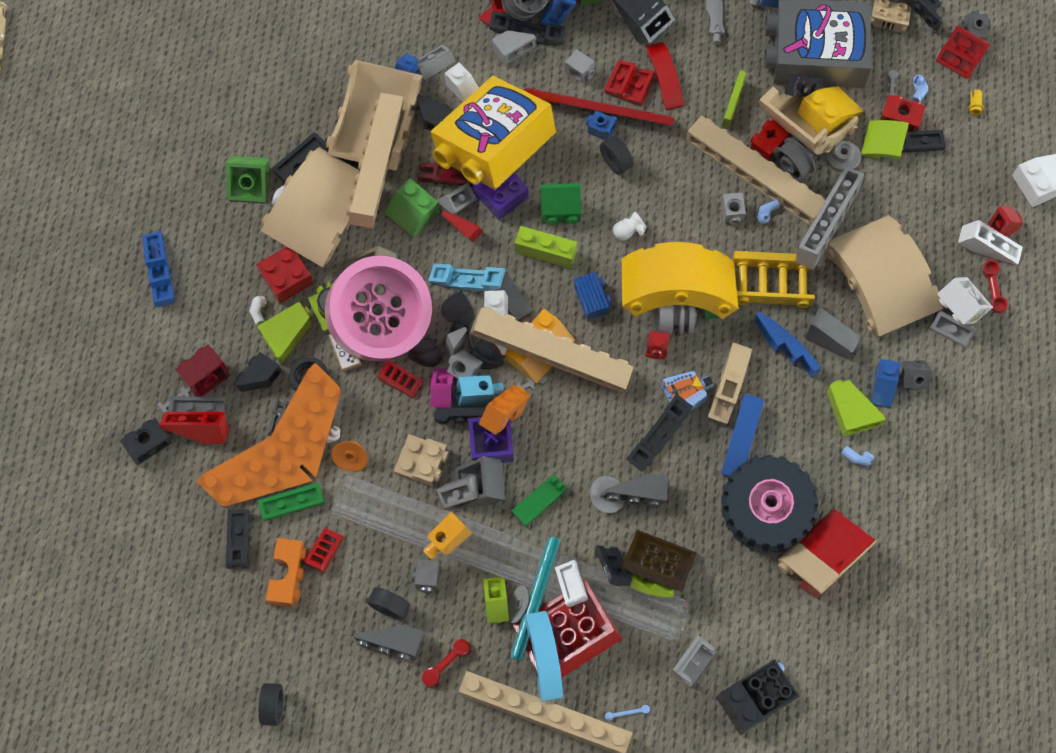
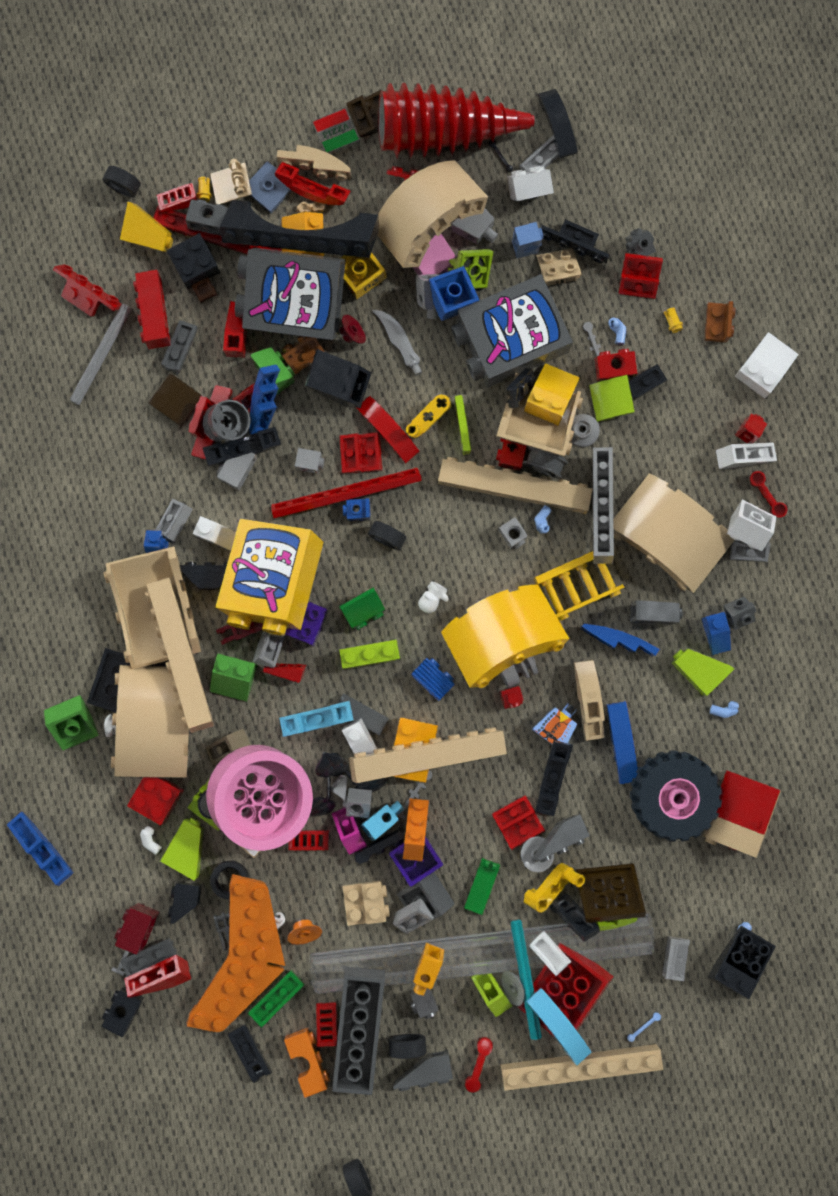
camera: 30 degrees left, 15 degrees up
none -> dark grey brick [332,966,385,1095]
none -> yellow beam [406,394,452,438]
none -> red slope [492,795,545,851]
none -> yellow beam [524,863,585,913]
none -> dark orange bracket [704,301,736,343]

